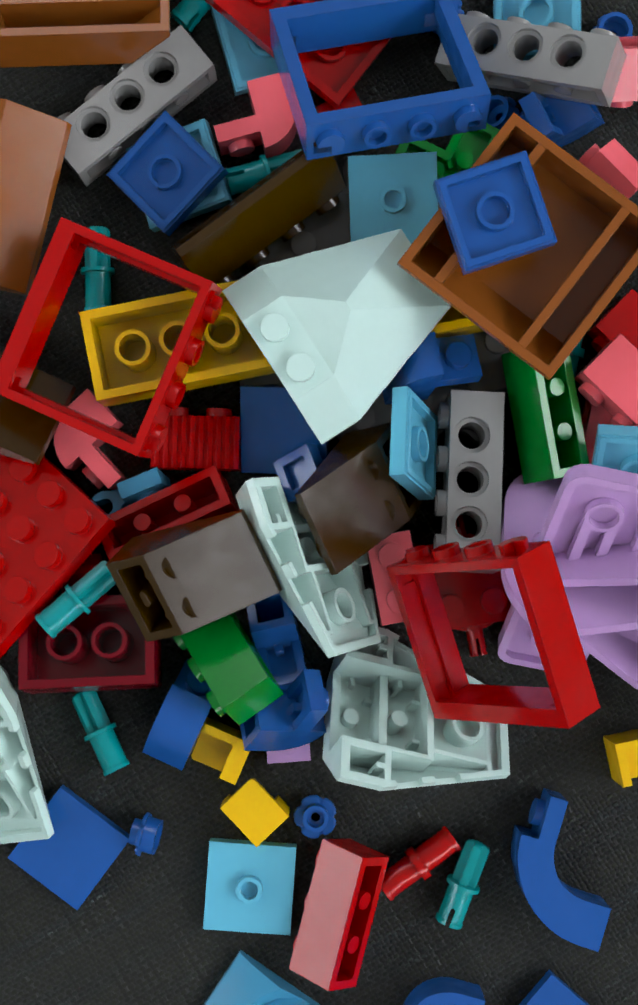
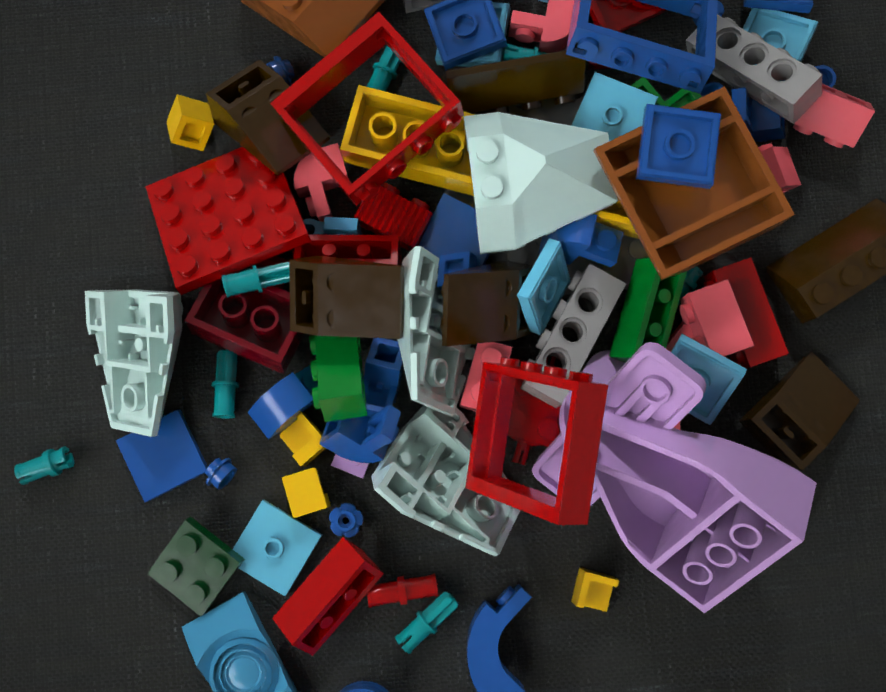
camera: 25 degrees right, 5 degrees down
none -> dark green plate [147,517,245,617]

